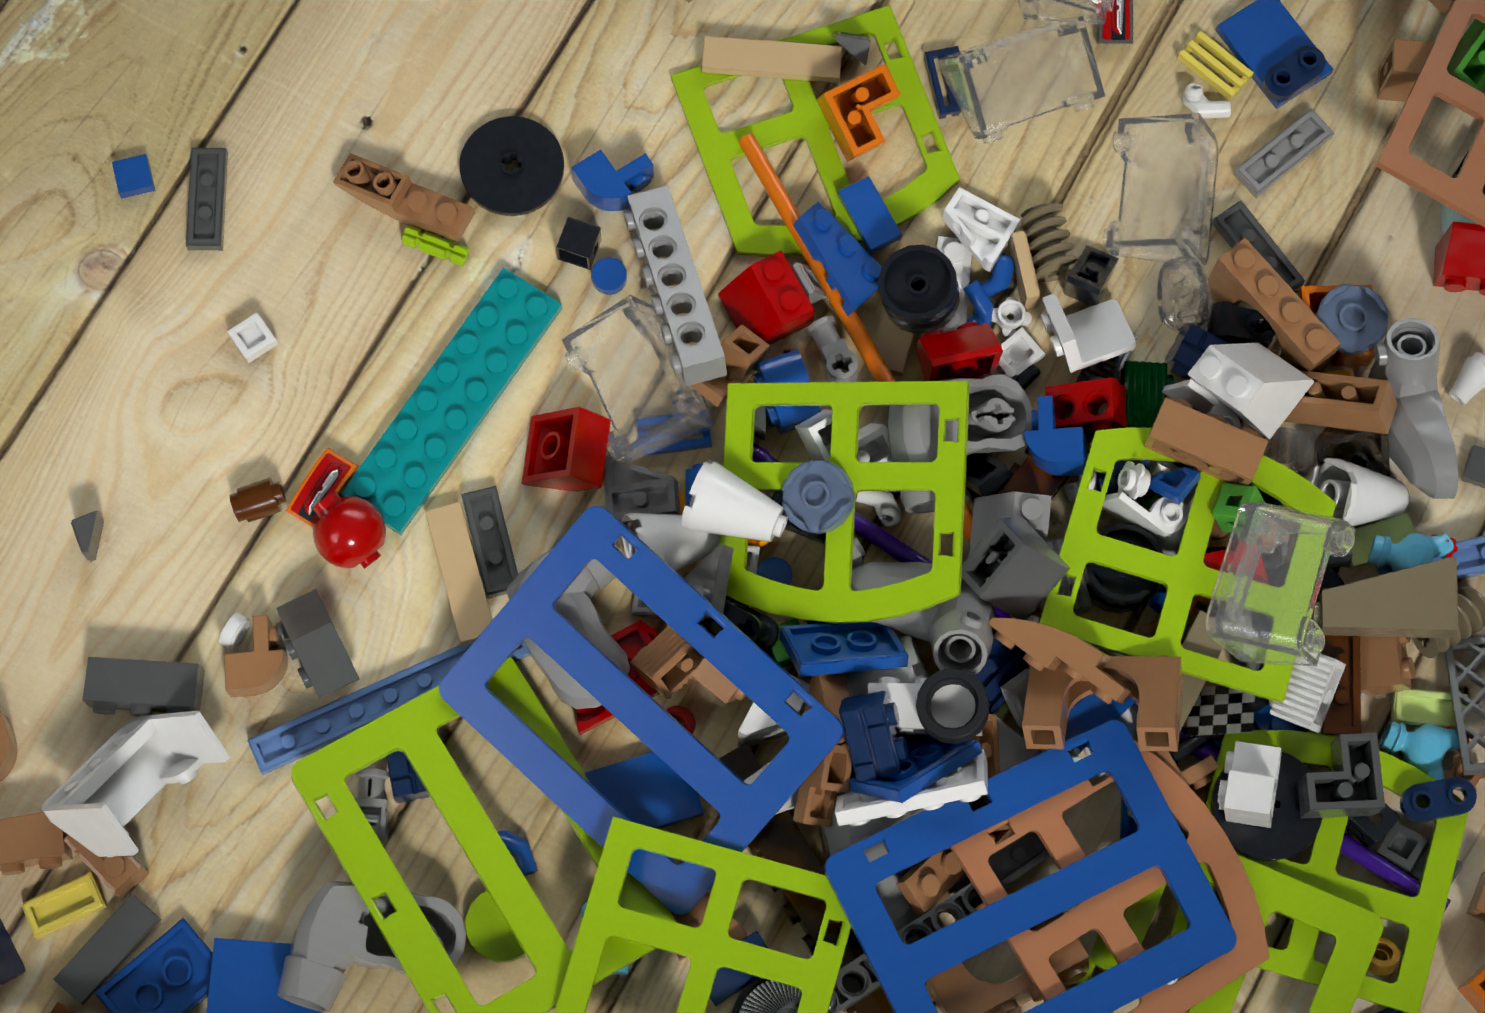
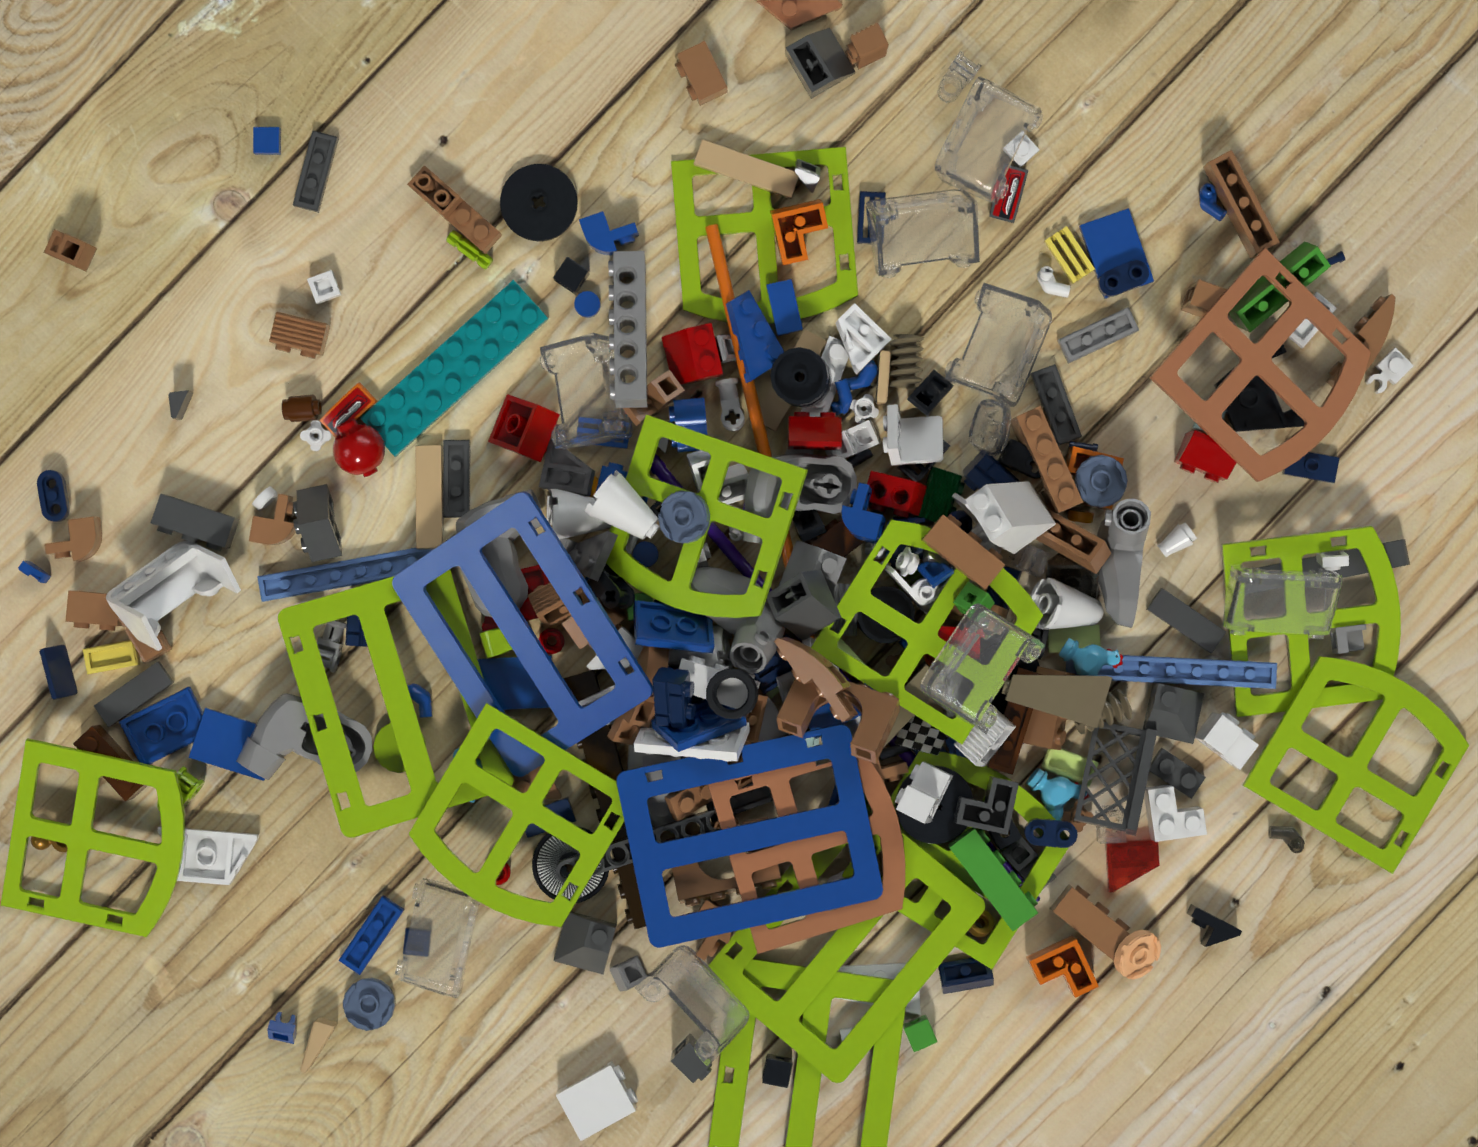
camera: 15 degrees right, 15 degrees up
none -> medium nougat brick [269,312,330,359]
none -> white plate [300,420,332,451]
none -> lime piece [479,628,512,658]
none -> bright green brick [948,827,1038,931]

